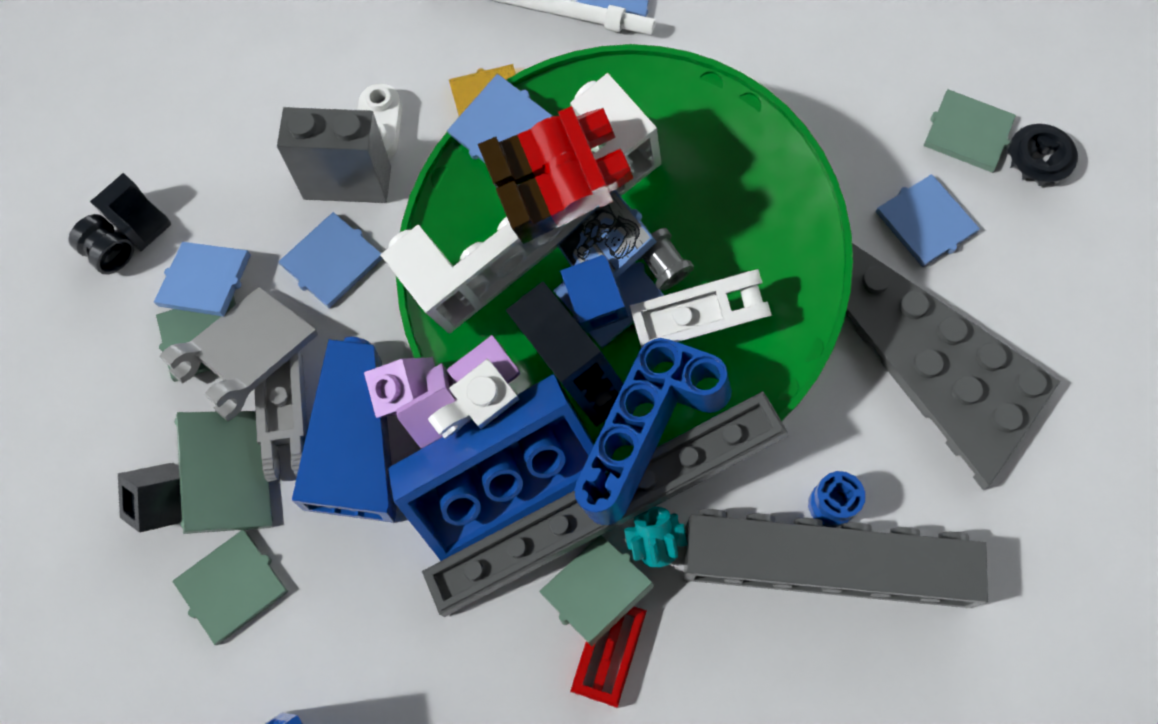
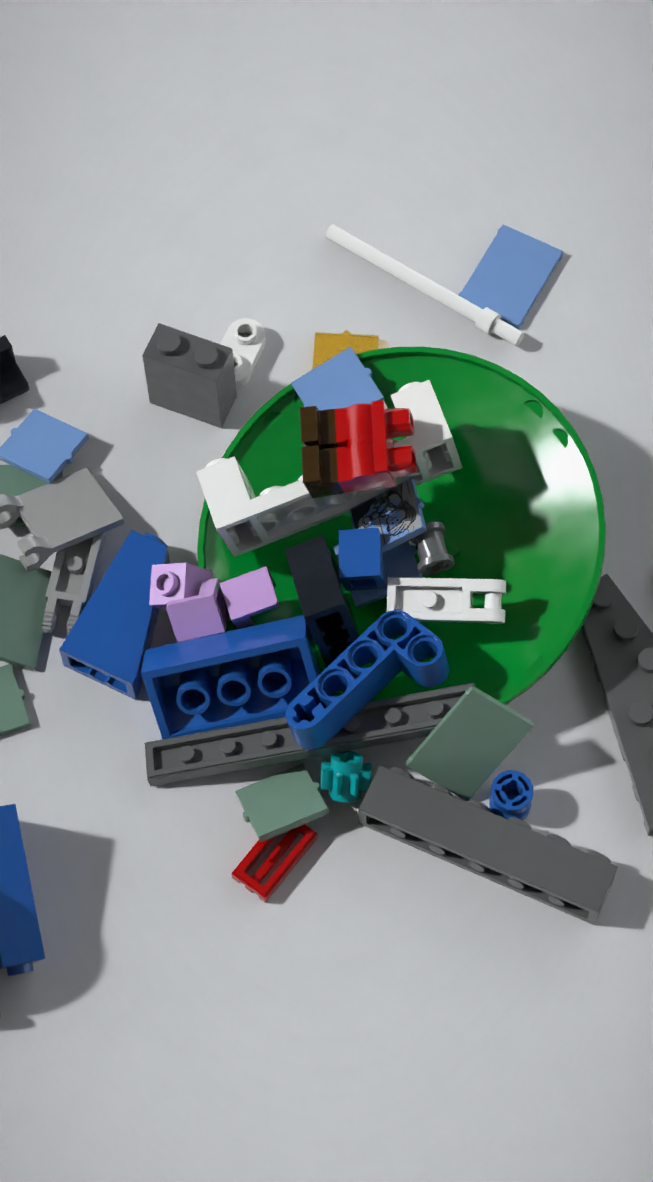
camera: 20 degrees right, 5 degrees down
medium blue piece [278,212,383,309] -> none
white plate [428,358,520,439] -> none
none -> sand green piece [406,685,534,801]

